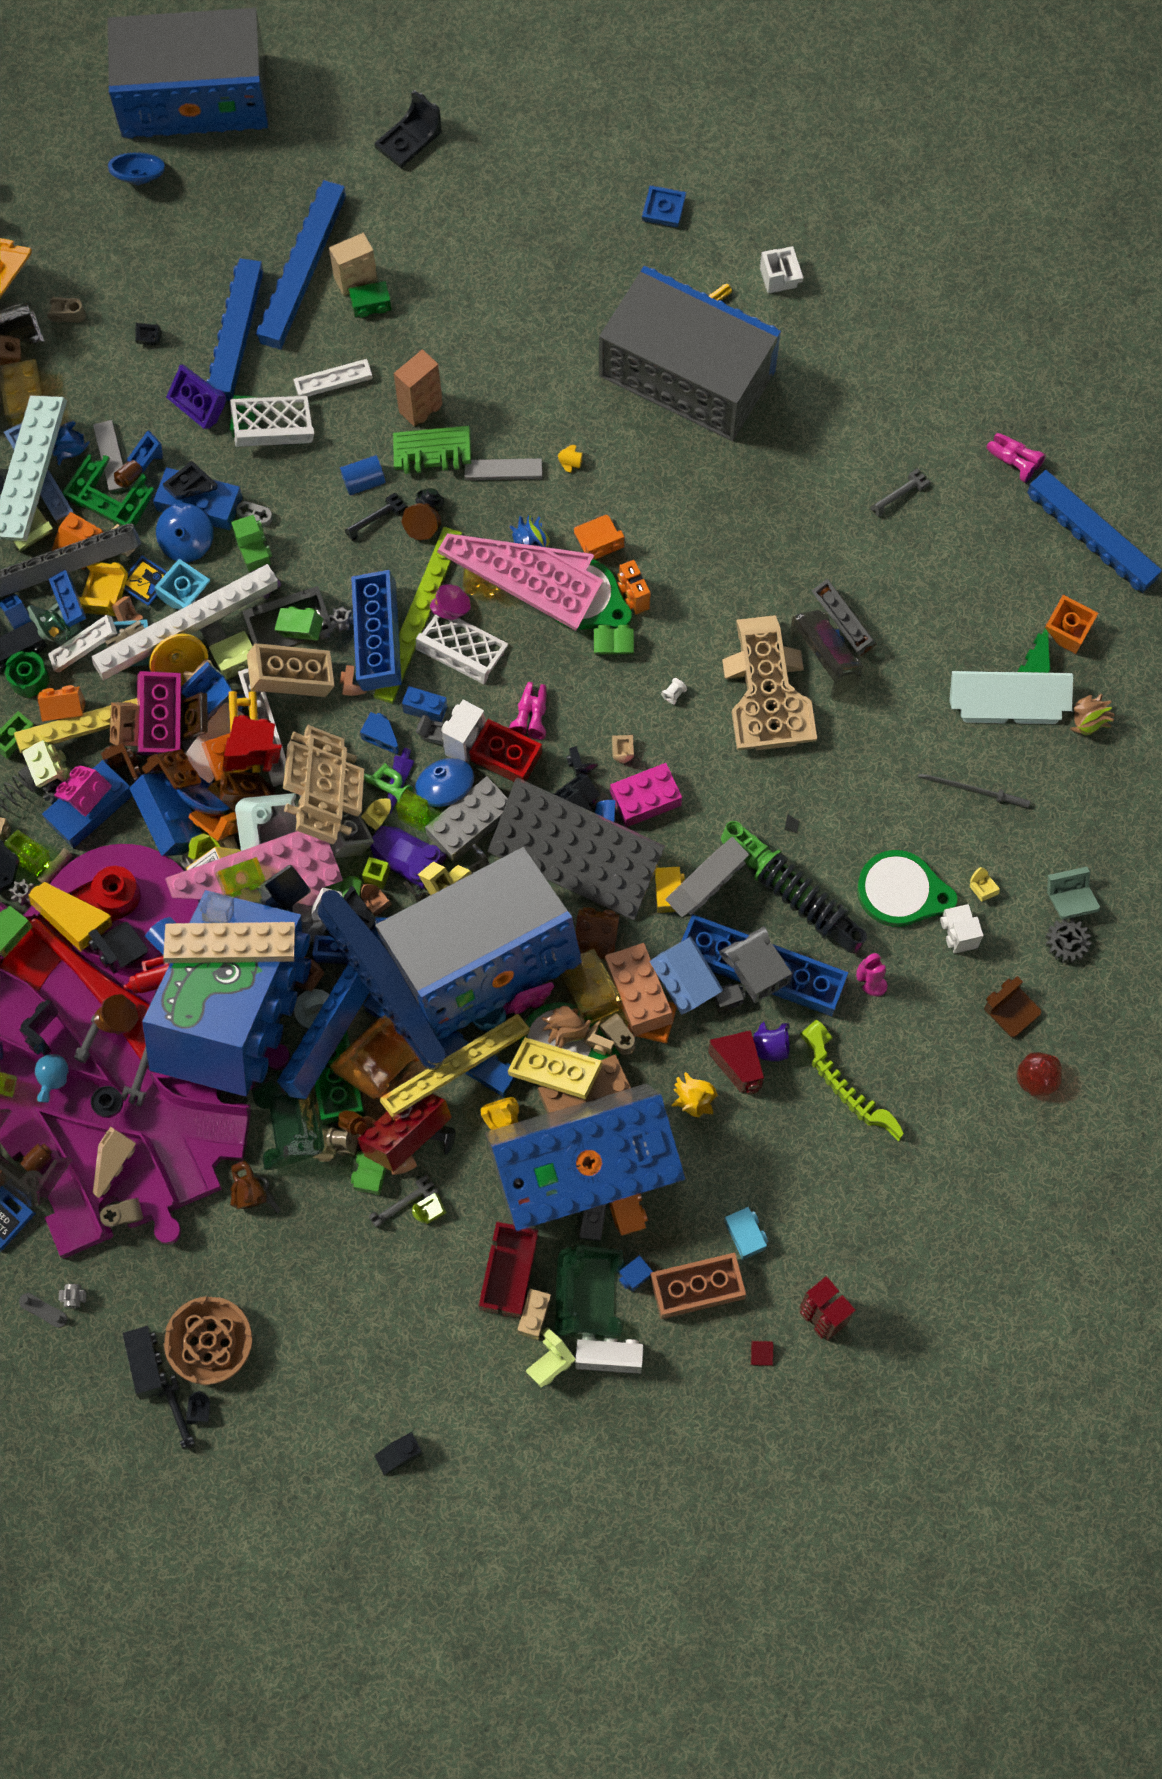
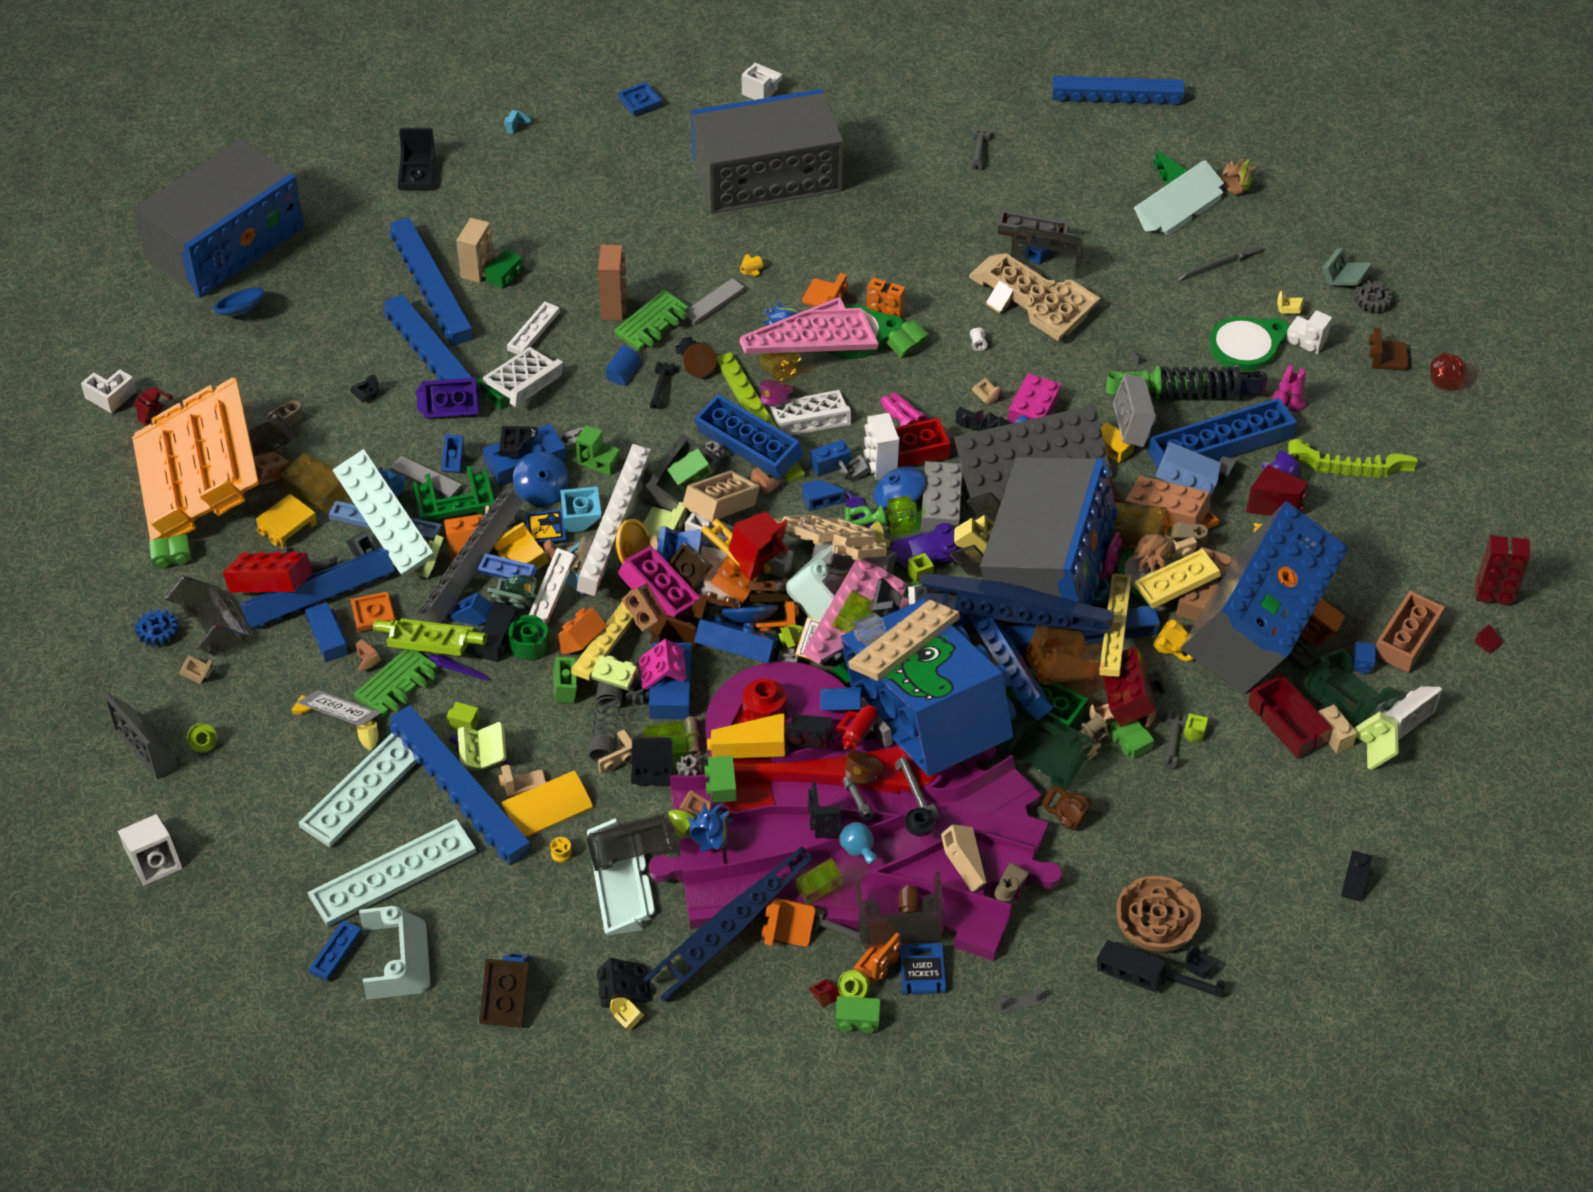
camera: 45 degrees left, 20 degrees down
light grey gear [59,1284,86,1308] -> none
reddish brown brick [114,460,142,488] -> none
reddish brown arm [338,1111,367,1135] -> none
dark grey piece [719,926,792,1003] -> none
medium azure brick [724,1207,768,1260] -> none
dark pink piece [986,433,1046,483] -> none
orange slope [1045,595,1098,654] -> none
none -> medium azure plate [504,110,531,134]

